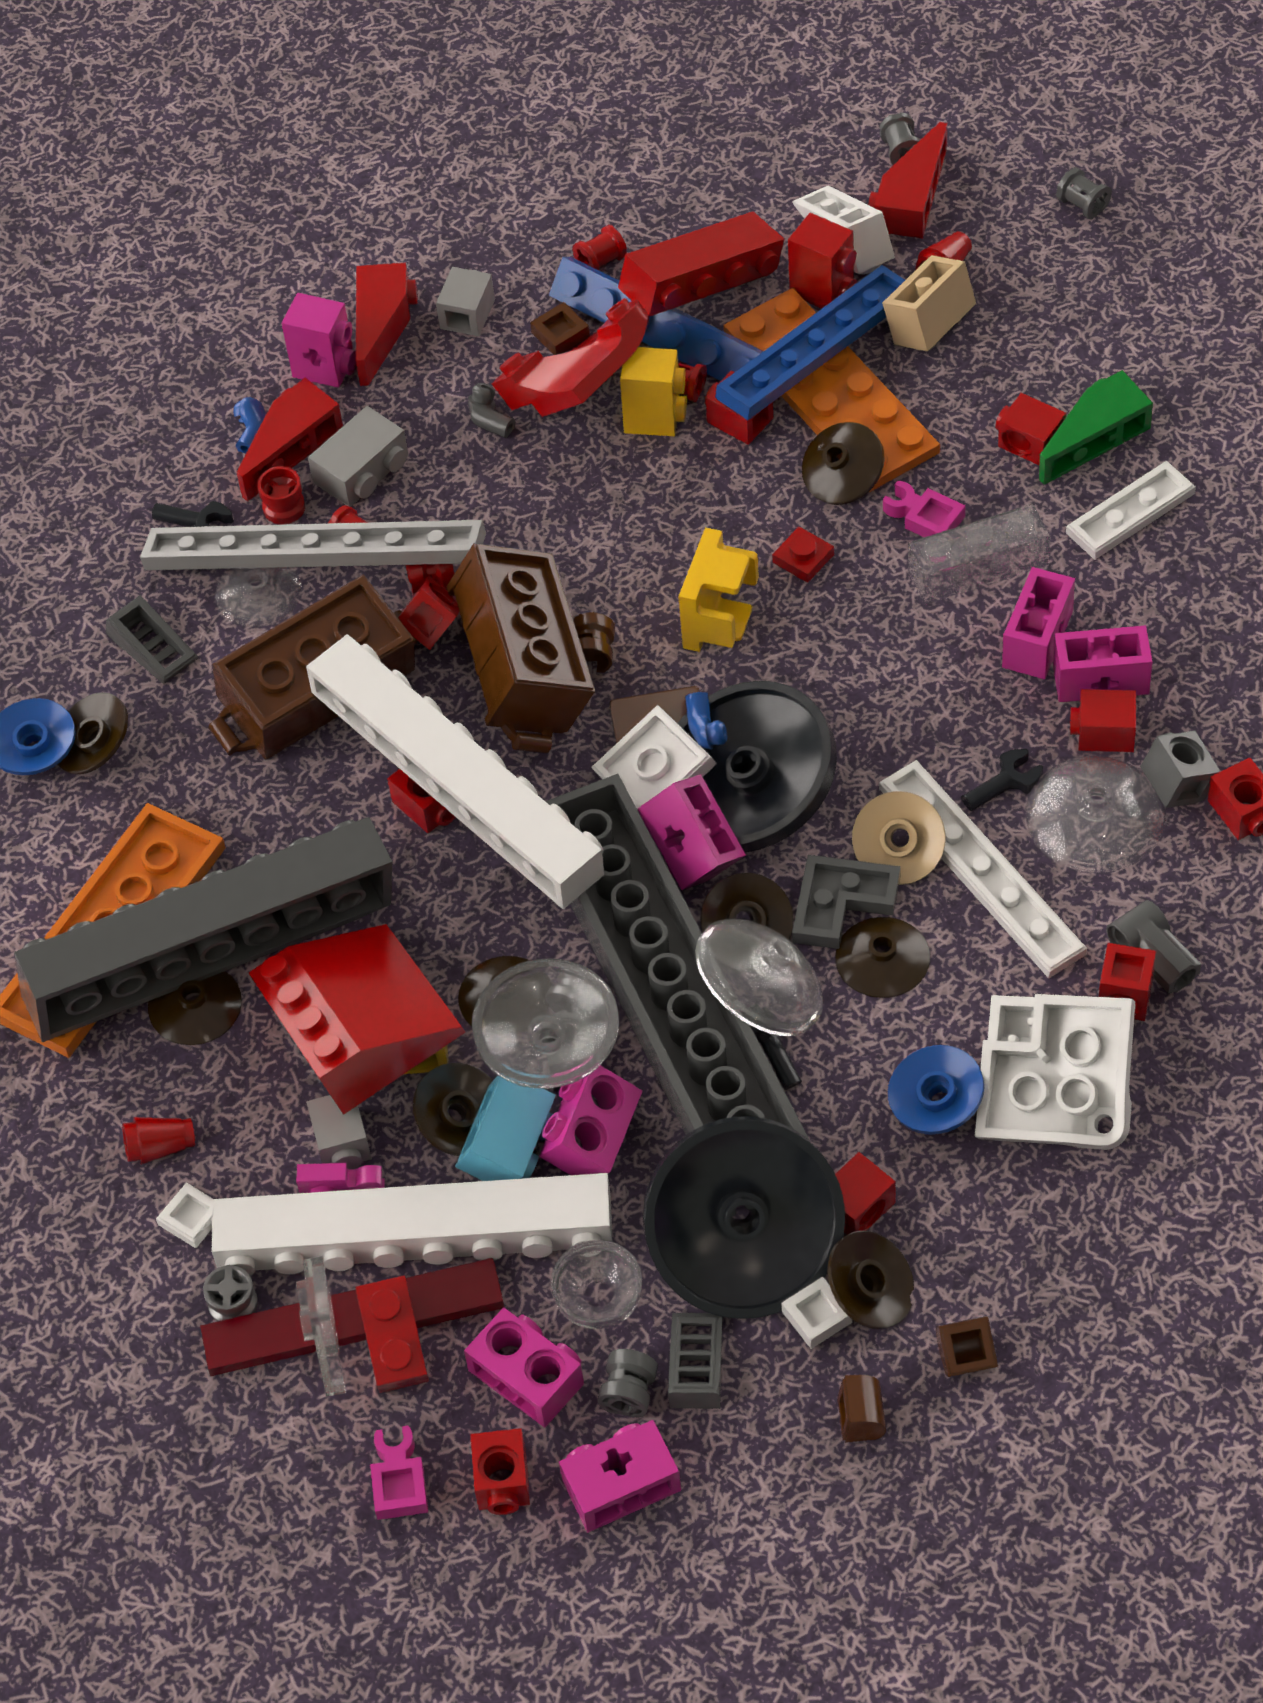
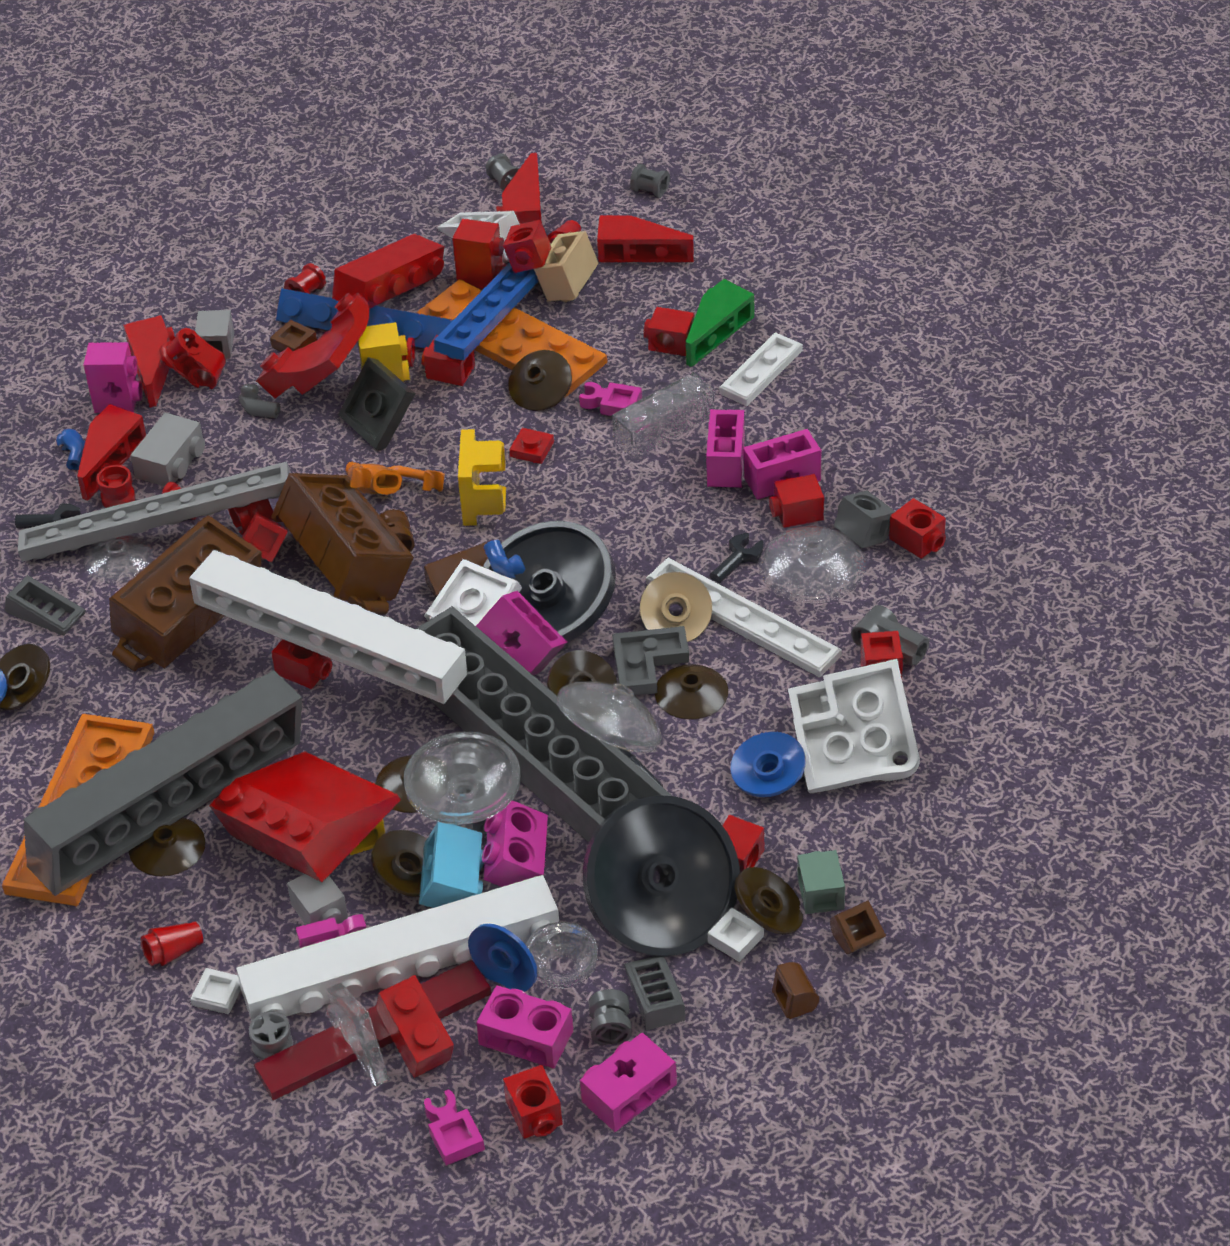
camera: 20 degrees left, 10 degrees down
none -> red piece [159,328,226,389]
none -> pearl dark grey plate [338,357,416,450]
none -> orange piece [346,462,445,495]
none -> blue dish [468,923,537,992]
none -> red brick [503,220,551,273]
none -> red slope [597,215,694,262]
none -> sand green brick [797,850,845,914]

